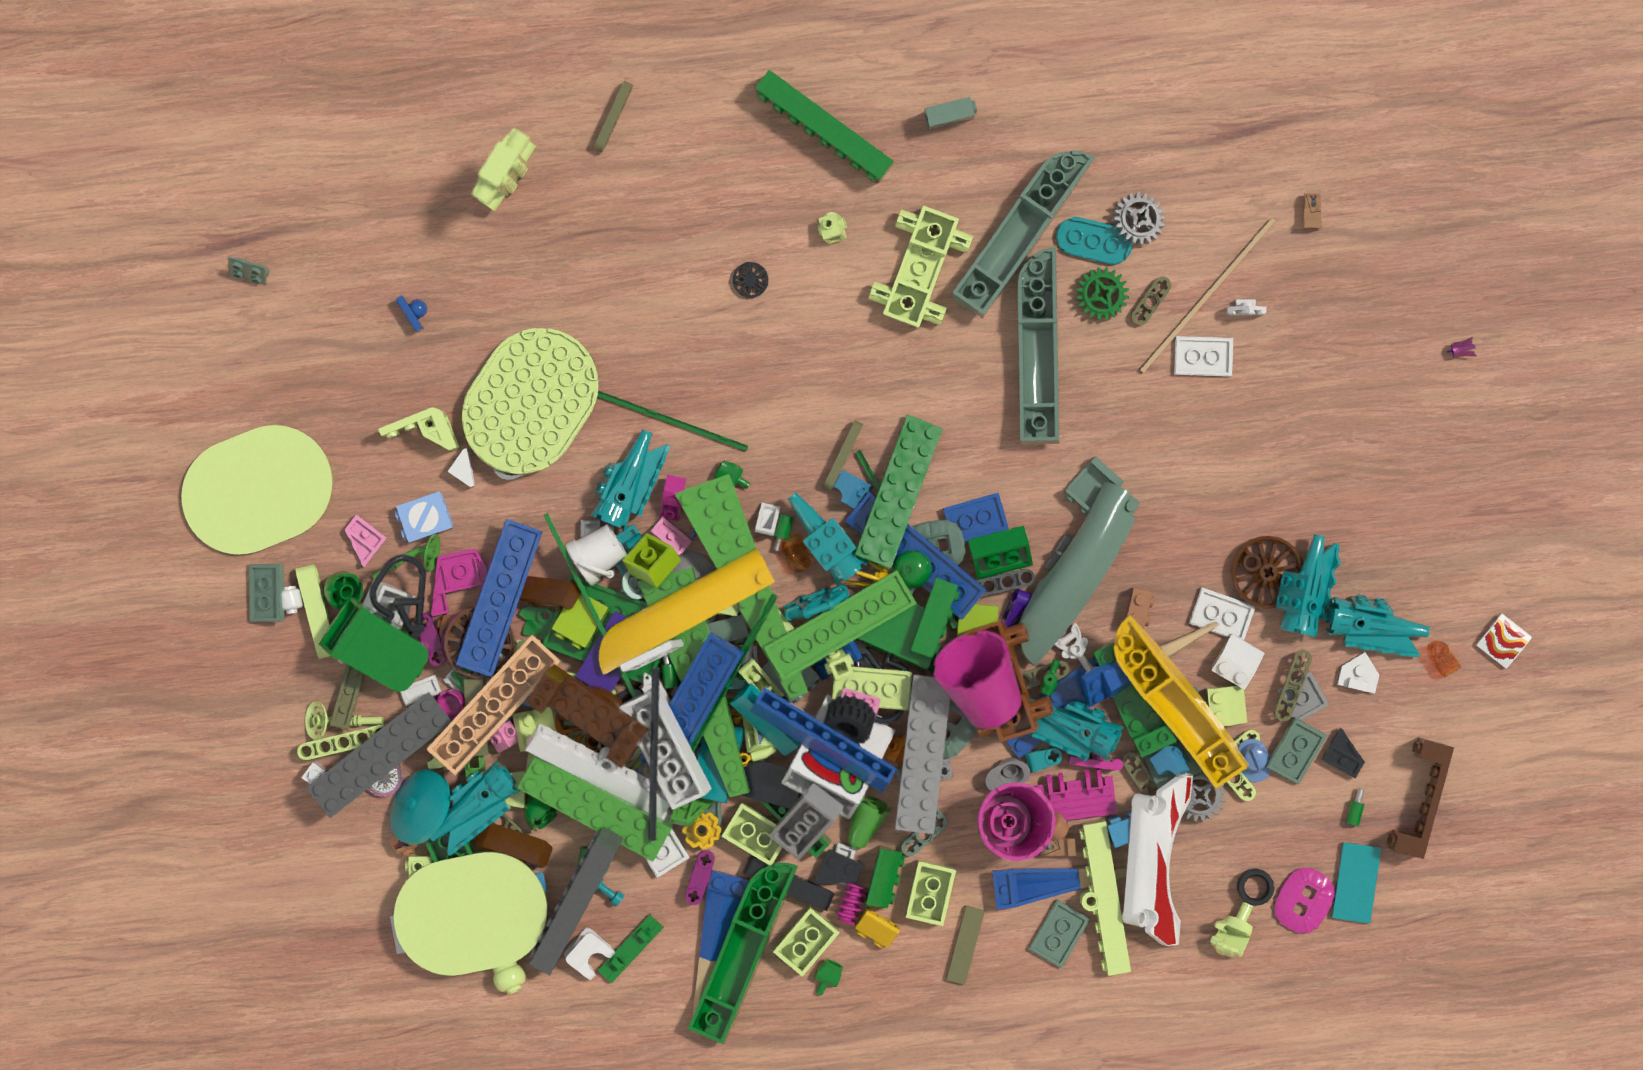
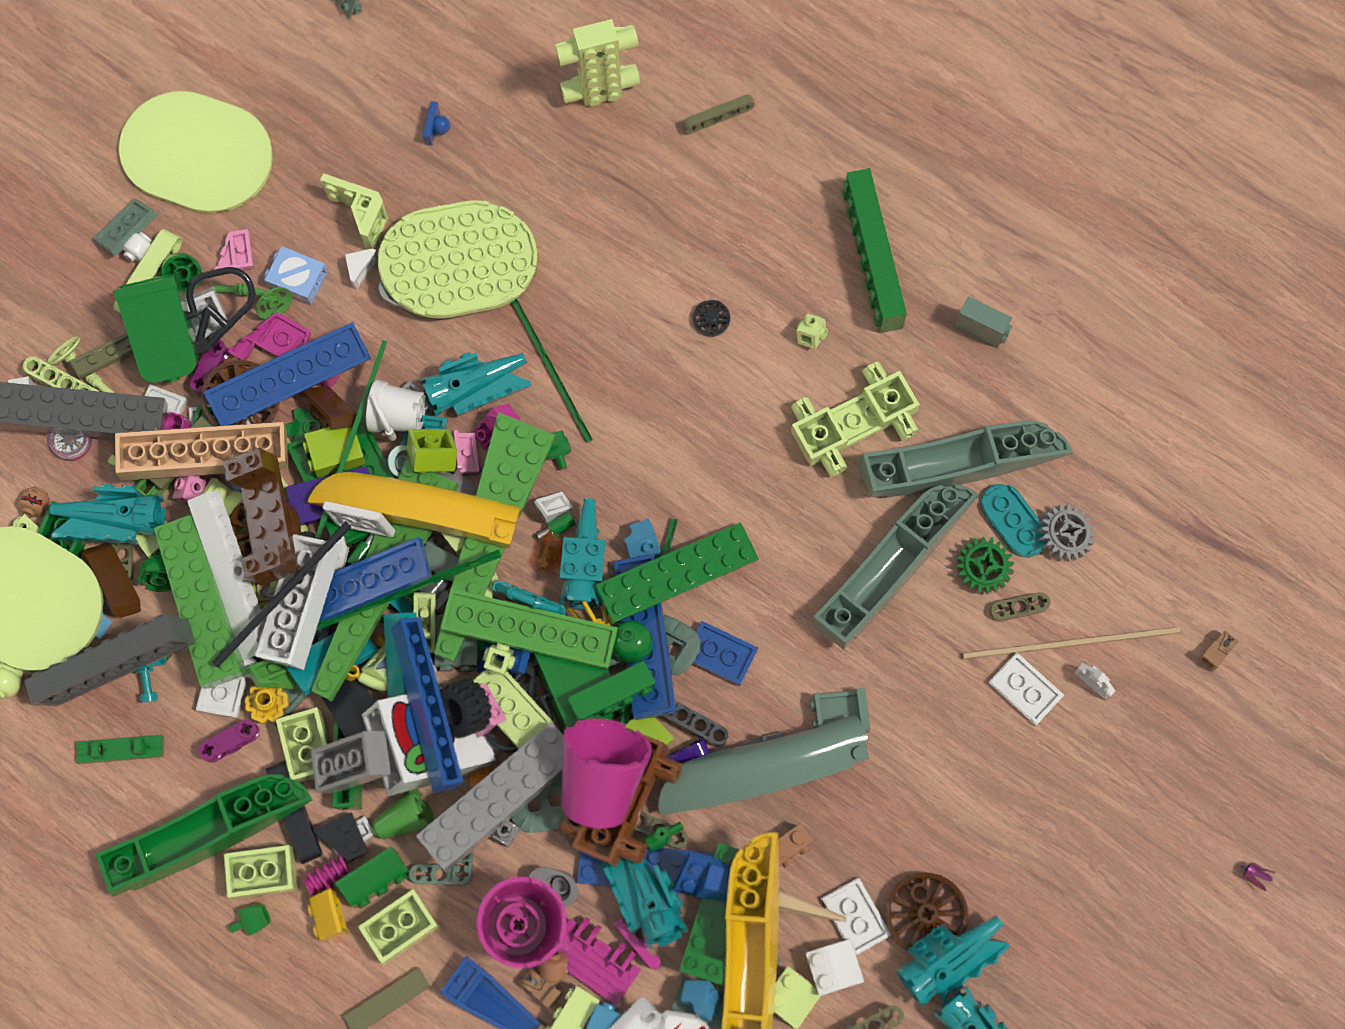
camera: 45 degrees right, 15 degrees down
teal dish [390,769,450,845] -> none
white piece [564,927,615,980] -> none
blue plate [692,870,749,1017] -> none
olive beam [823,420,863,491] -> none
green slope [968,526,1033,579] -> none
teal piece [1024,747,1062,773] -> none
white piece [1054,623,1096,674] -> none
olive beam [1121,752,1158,796] -> none

